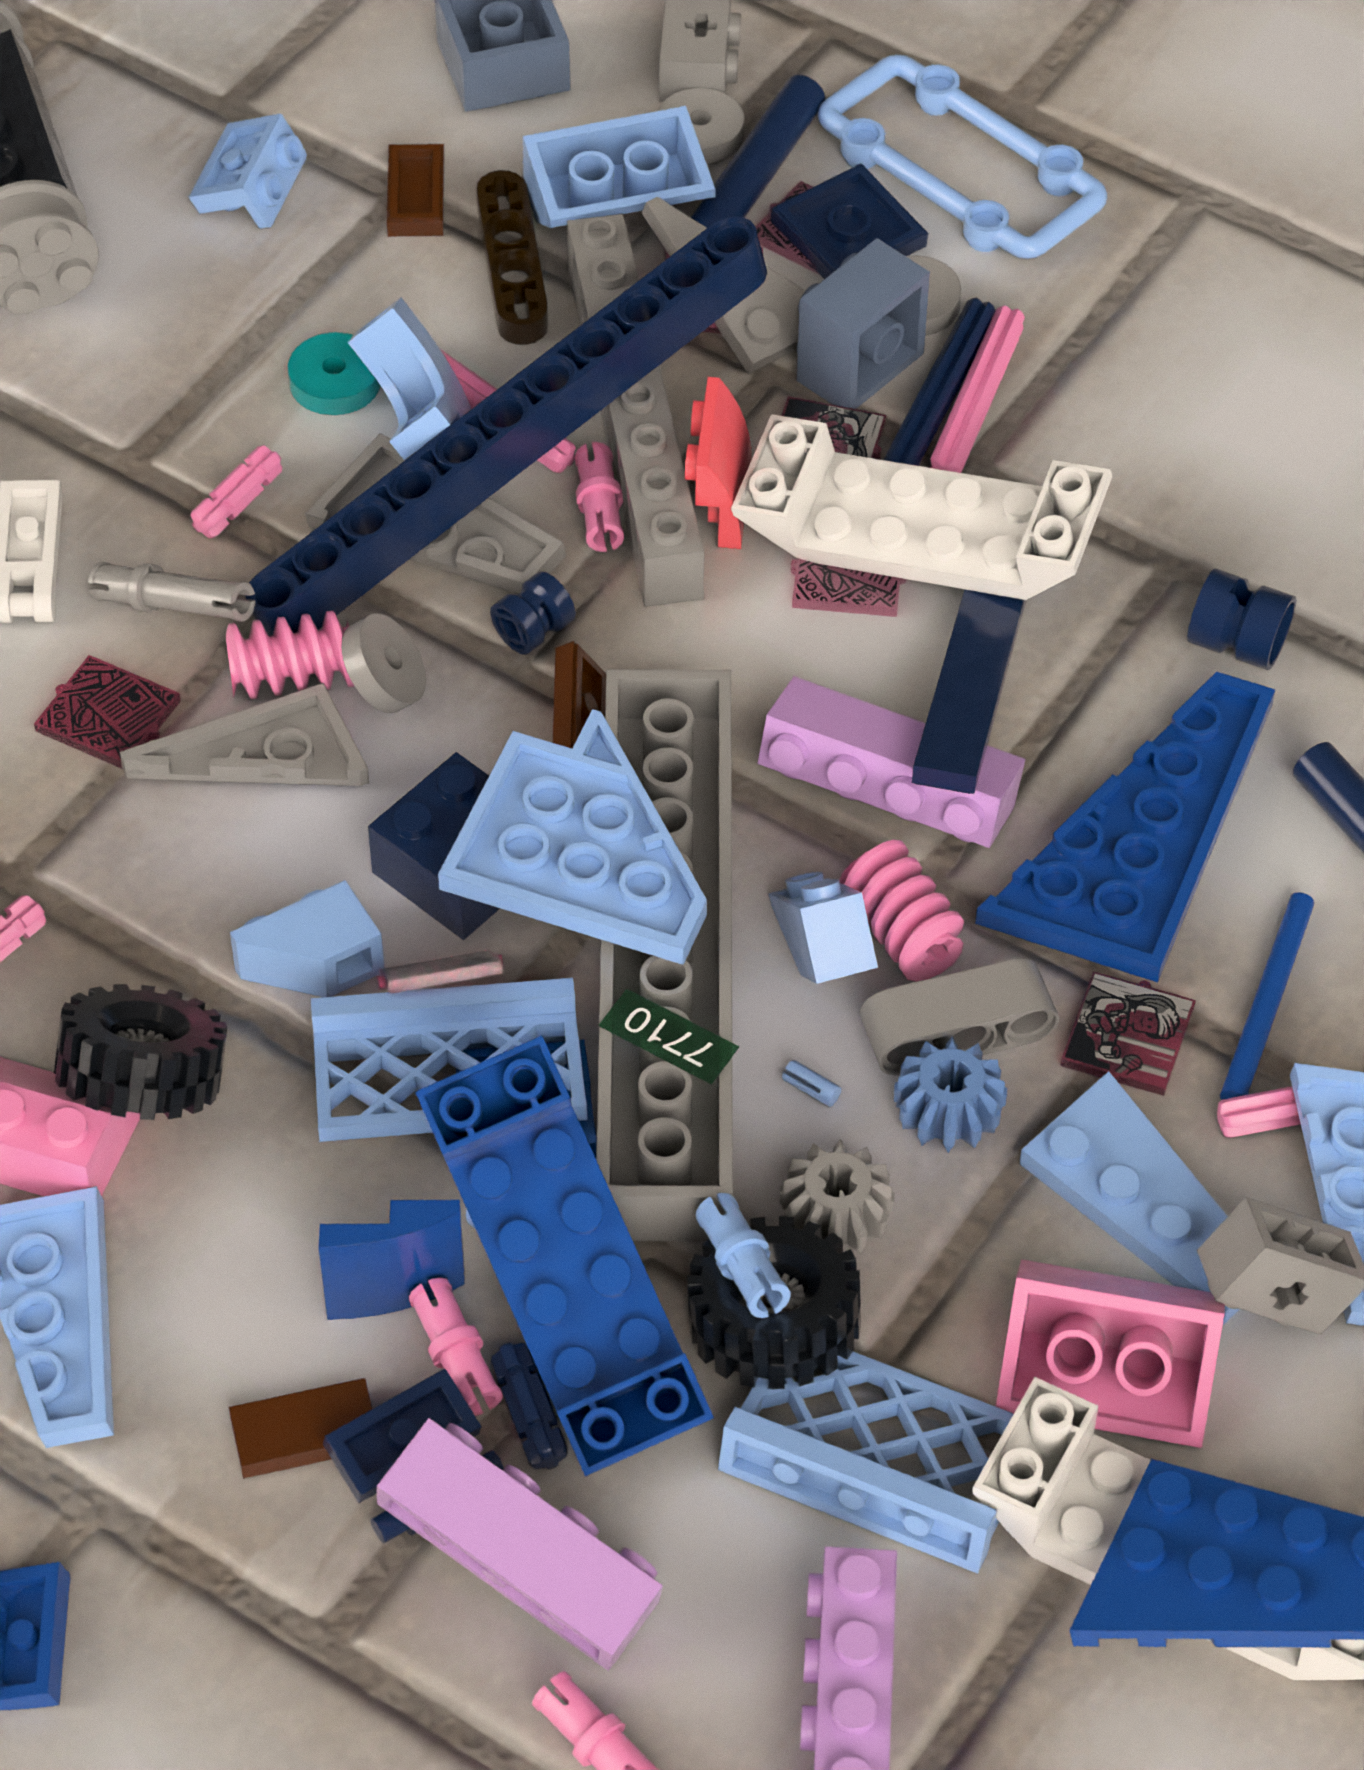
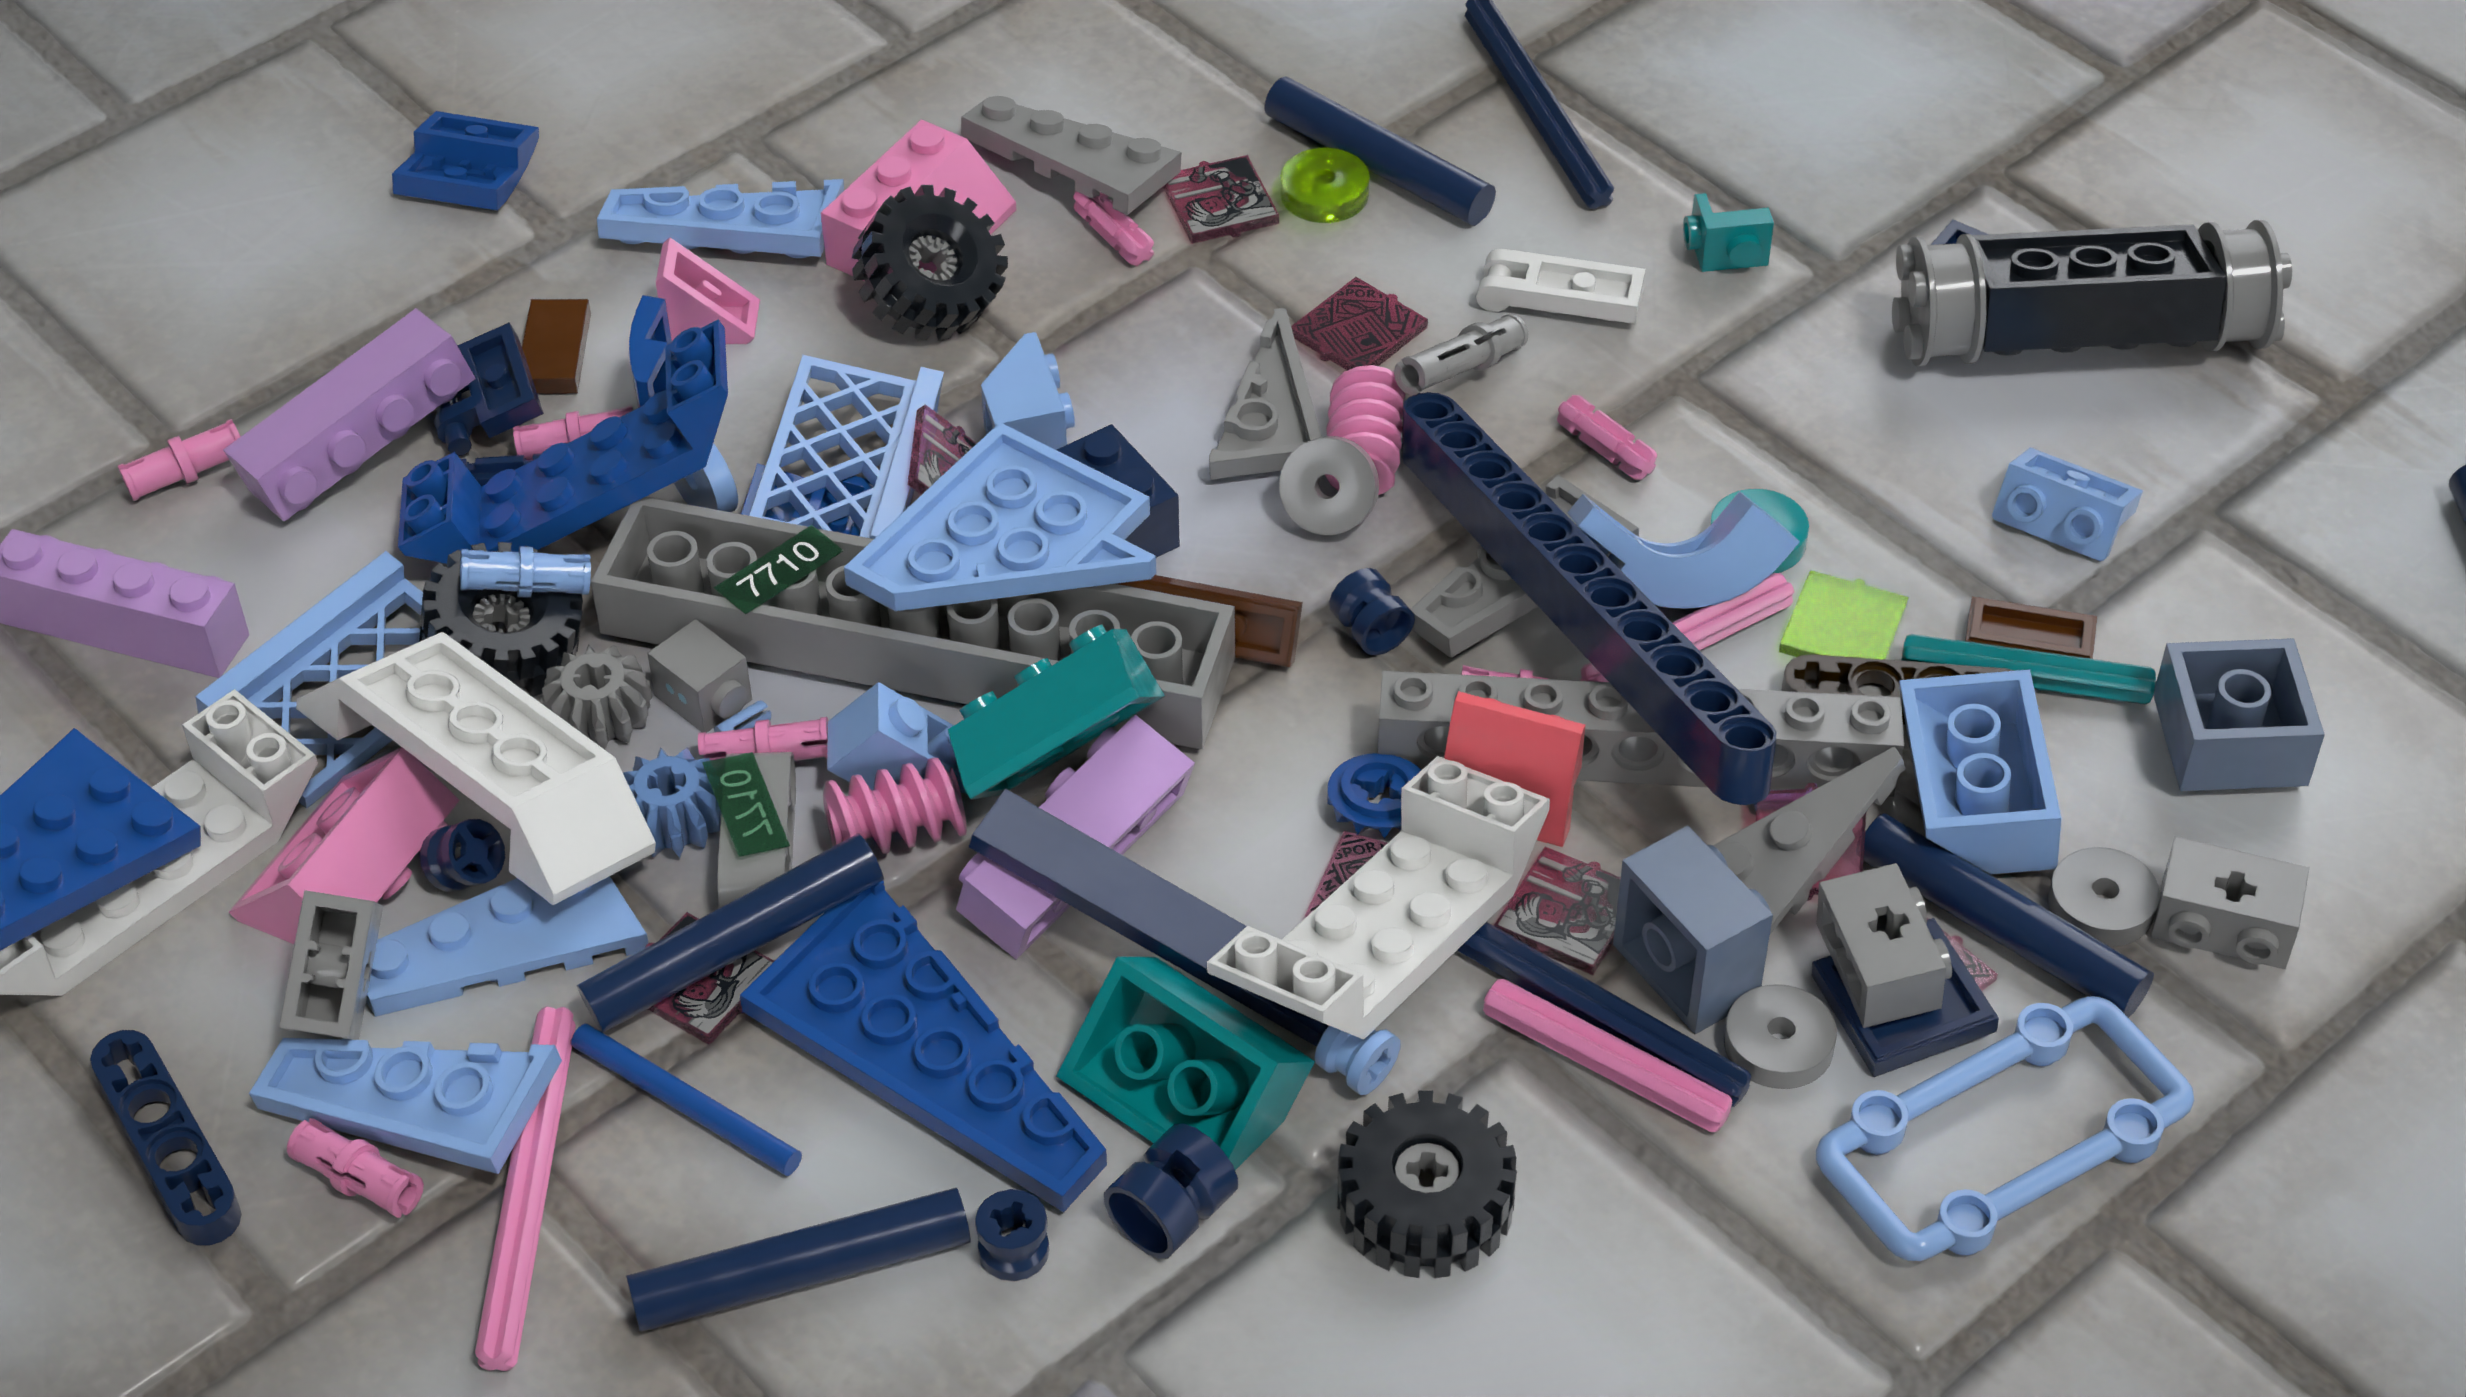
camera: 105 degrees right, 5 degrees down
none -> white slope [296,632,656,905]
none -> dark blue wheel [420,819,506,892]
none -> dark blue piece [577,833,884,1033]
none -> light grey brick [647,619,752,733]
none -> bright pink slope [656,238,760,344]
none -> bright pink pin [698,717,828,771]
none -> clear green sticker [702,752,790,857]
none -> teal slope [948,624,1165,799]
none -> dark blue wheel [975,1189,1050,1281]
none -> teal slope [1056,957,1315,1170]
none -> blue gear [1327,753,1421,839]
none -> black bush [1337,1090,1517,1278]
none -> clear neon green piece [1779,570,1909,660]
none -> light grey brick [1816,863,1952,1028]
none -> teal axle [1901,634,2156,705]

